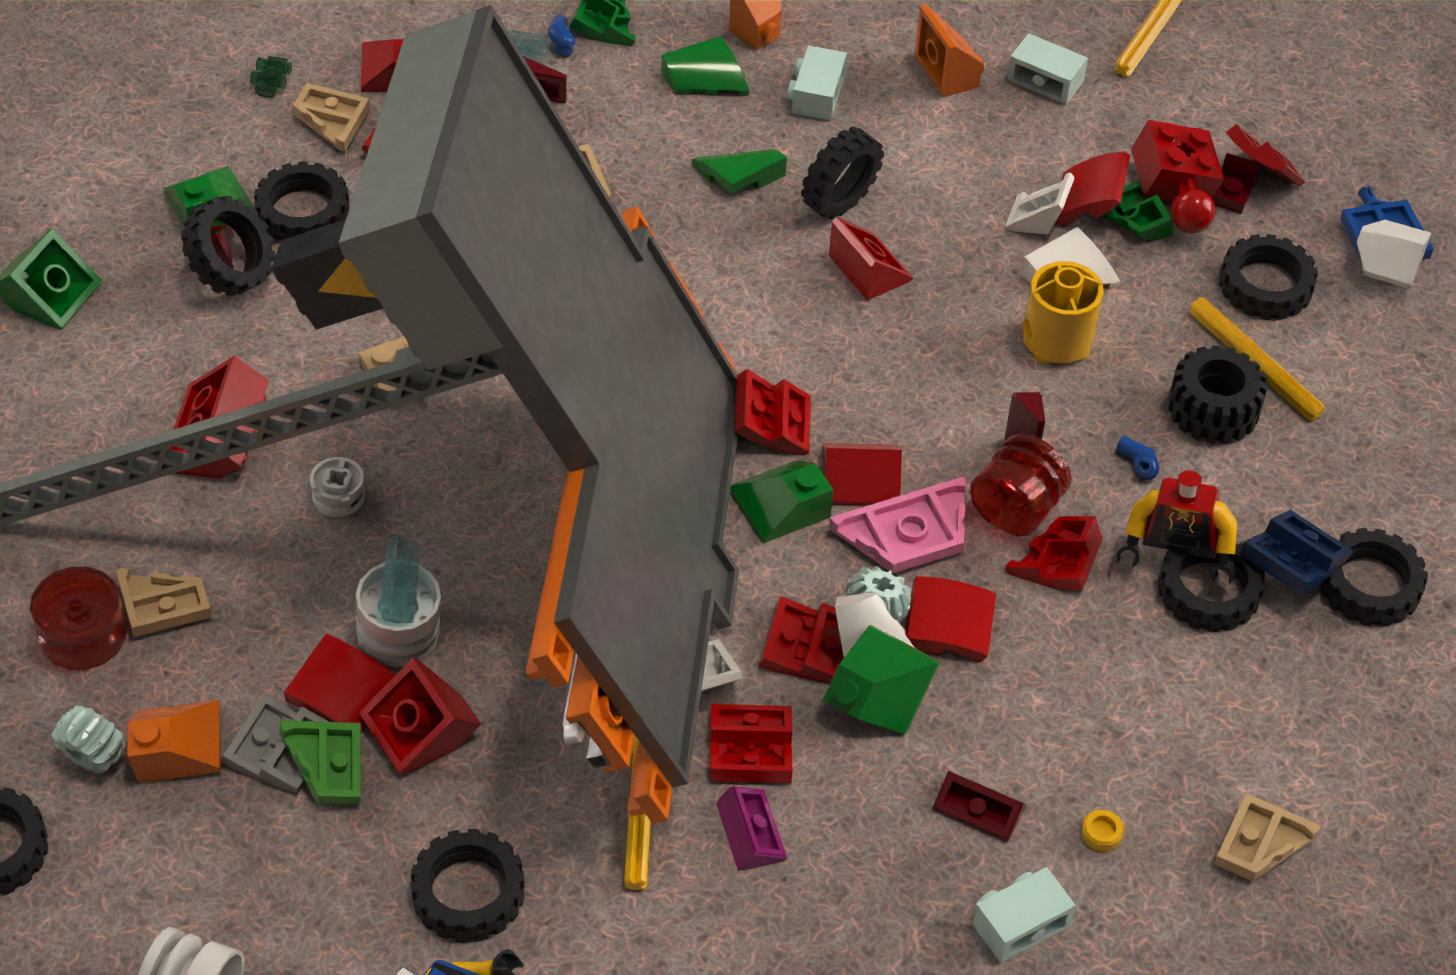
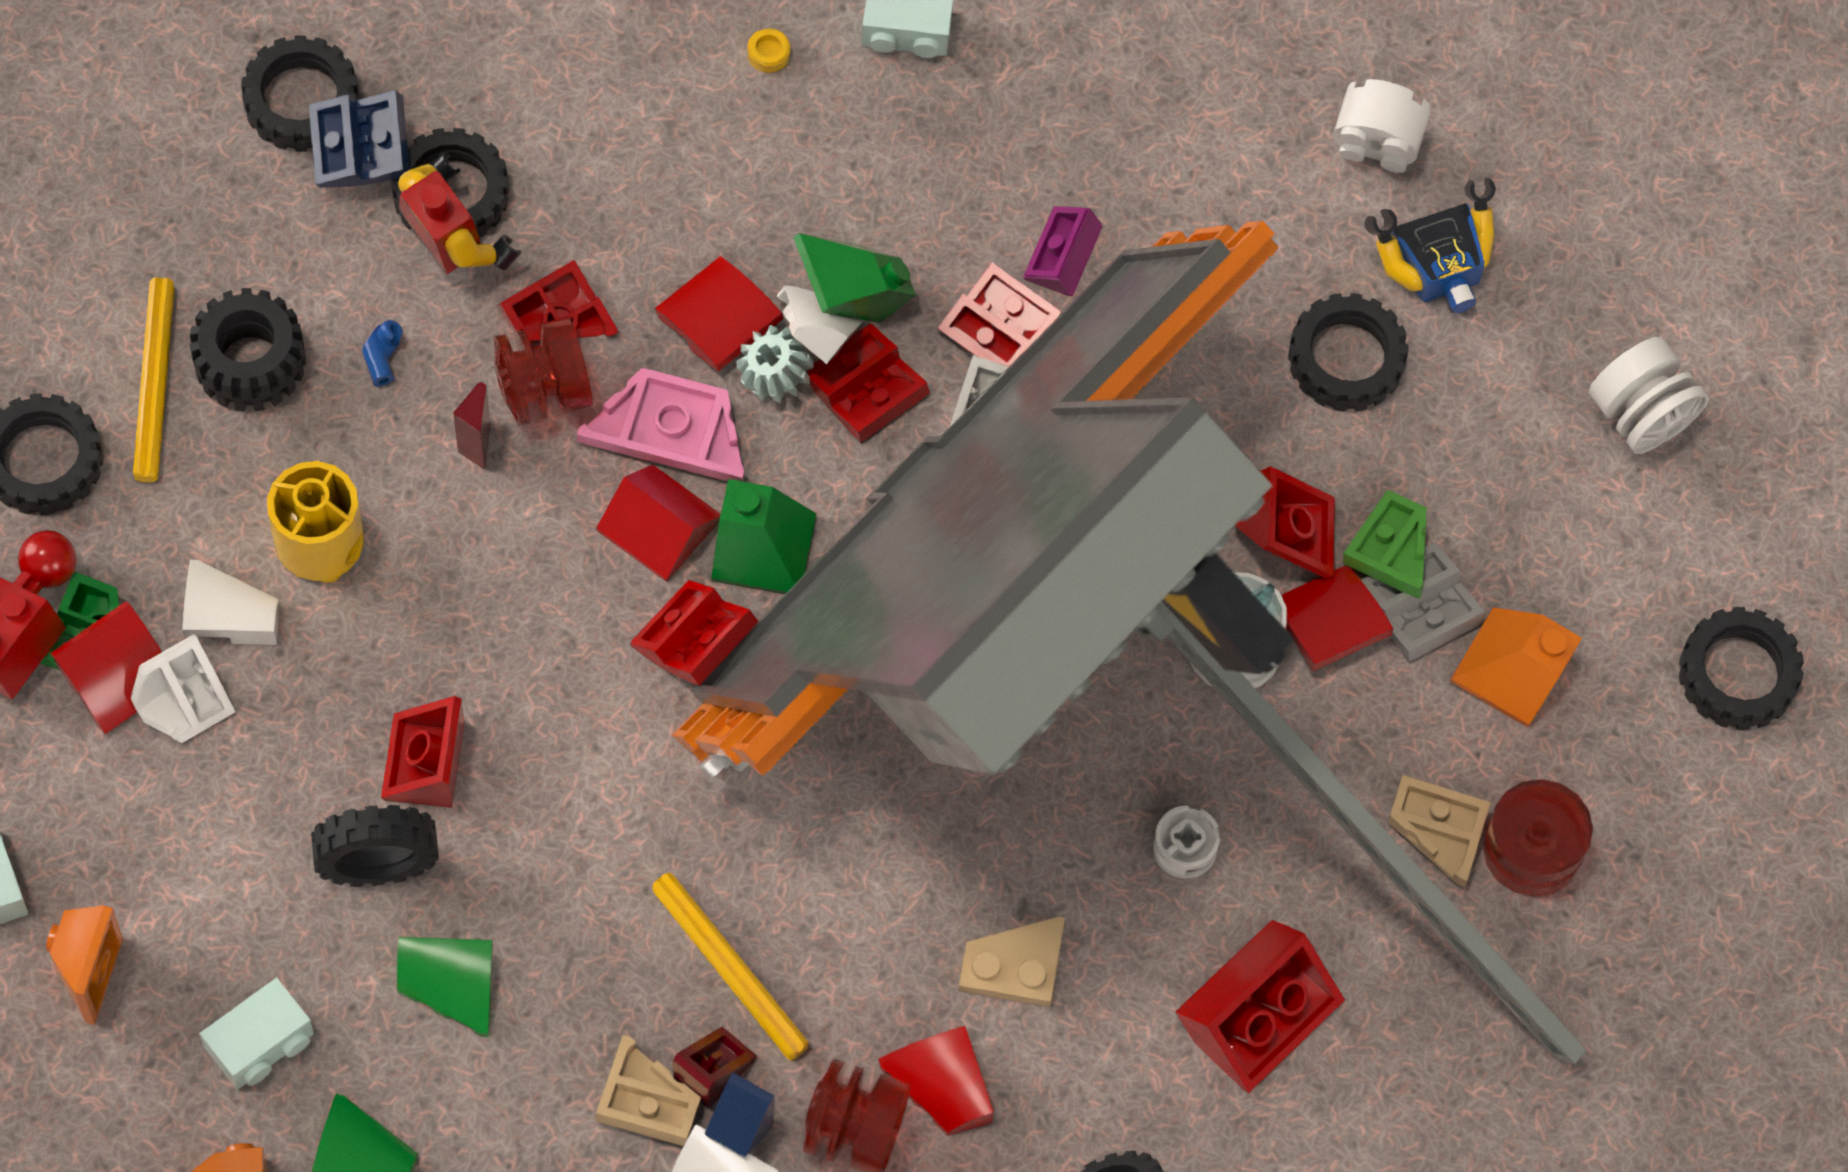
camera: 145 degrees left, 15 degrees up
light aqua gear [51,705,126,774] -> none
dark red slope [932,770,1027,841] -> none

